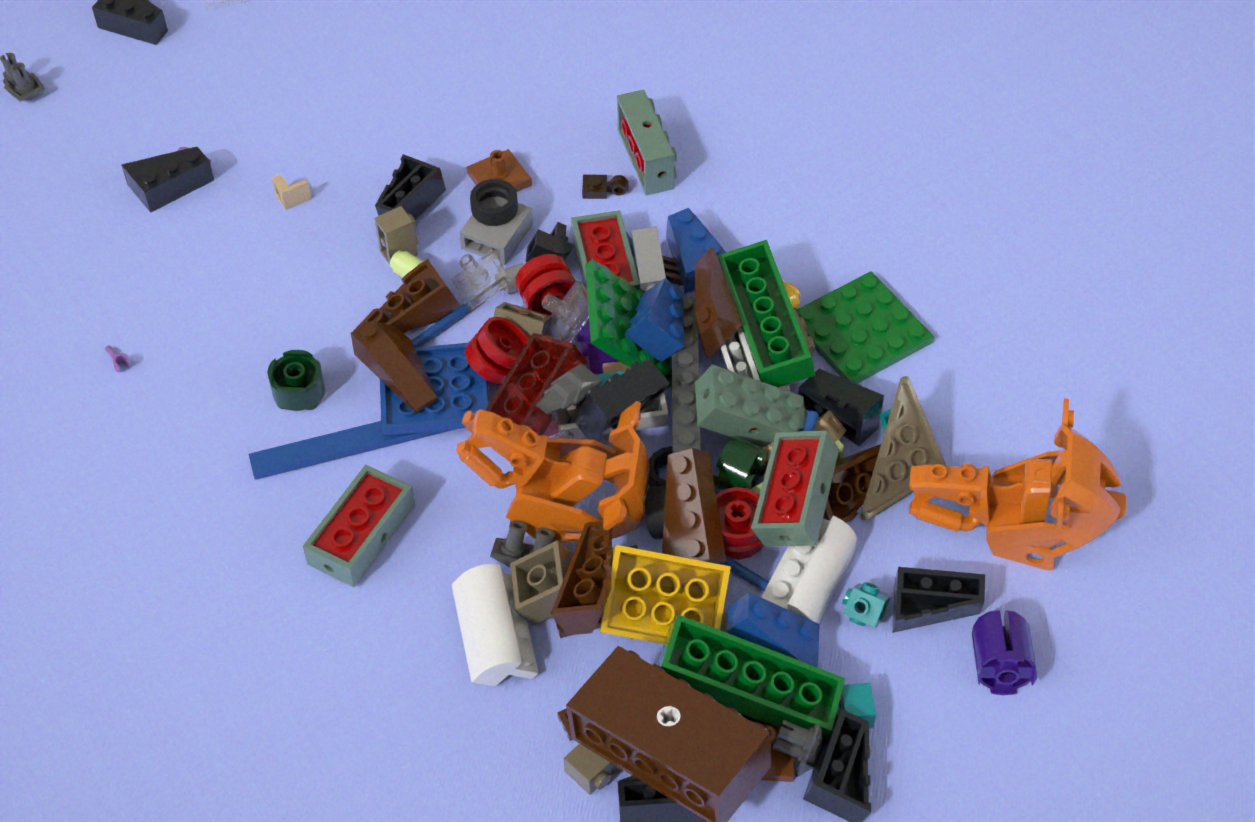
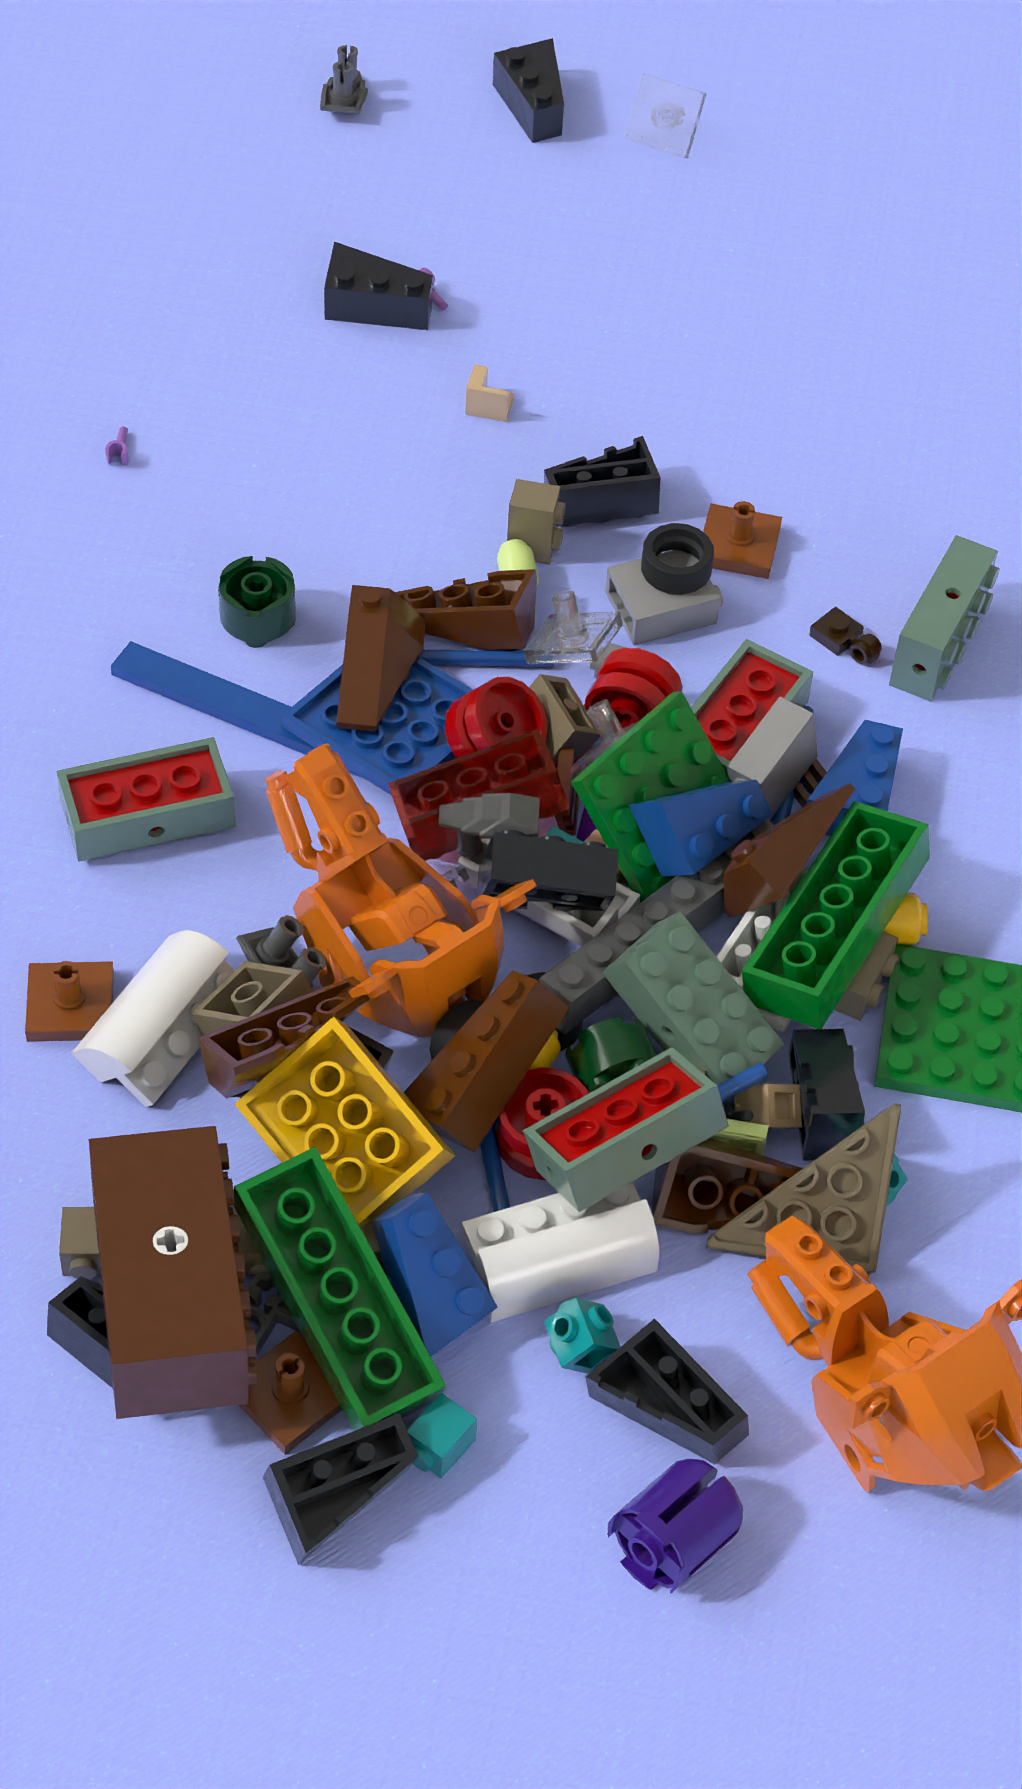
camera: 40 degrees right, 0 degrees up
black brick [525,222,574,262] -> none
dark grey connector [772,720,822,776] -> none
none -> dark orange tile [25,961,114,1042]

